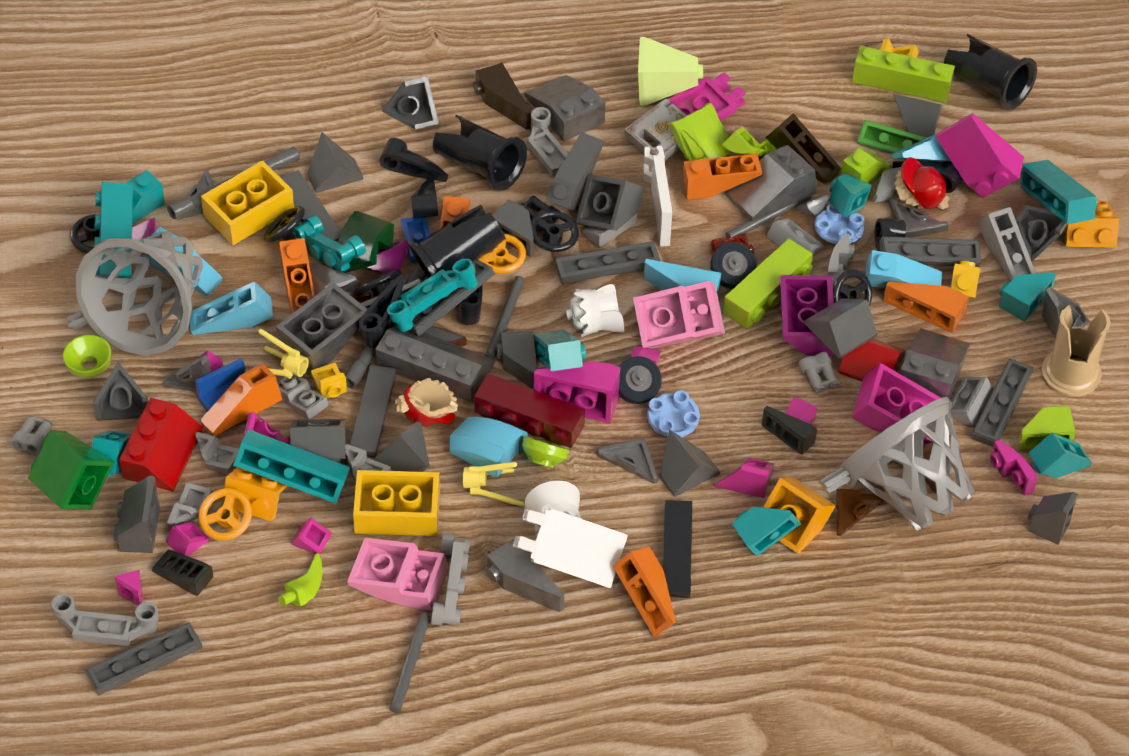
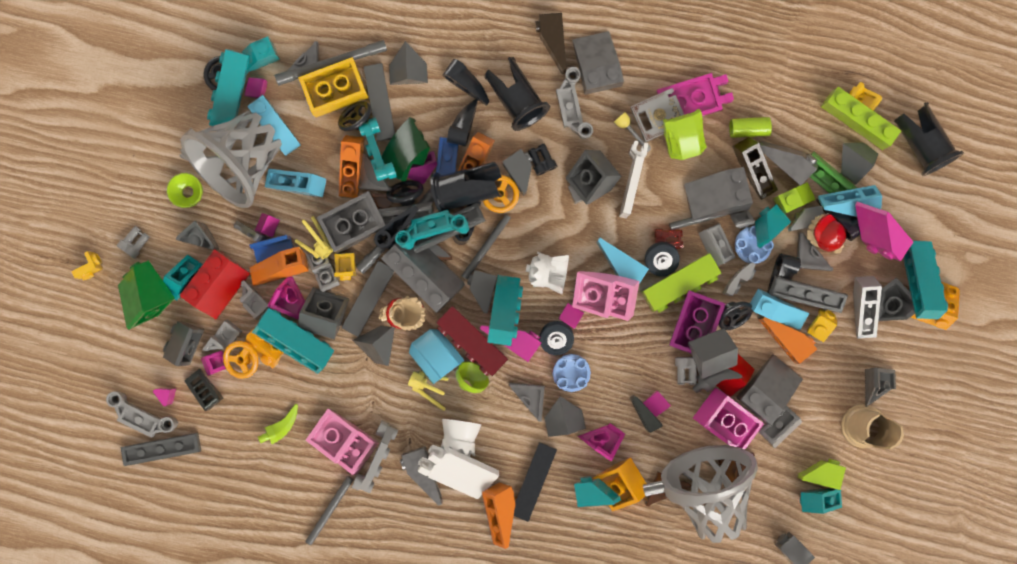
camera: 20 degrees right, 35 degrees up
dark pink slope [291,517,332,554] -> none
light grey slope [345,444,391,482] -> none
yellow brick [353,470,440,536] -> none
dark grey slope [382,76,439,129] -> none
black piece [531,210,579,252] -> none
dark grey slope [546,132,605,211] -> none
dark grey plate [555,241,660,284] -> none
yellowish green slope [638,37,703,106] -> none
orange slope [683,153,762,200] -> none
lime slope [722,126,777,157] -> none
dark grey tile [971,358,1034,447] -> none
dark pink slope [990,440,1038,495] -> none
teal slope [999,272,1056,322] -> none
none -> light yellow hinge [614,112,651,152]
none -> dark grey bar [693,369,742,393]
none -> lime pin [729,117,772,138]
none -> flat silver slope [760,141,818,186]

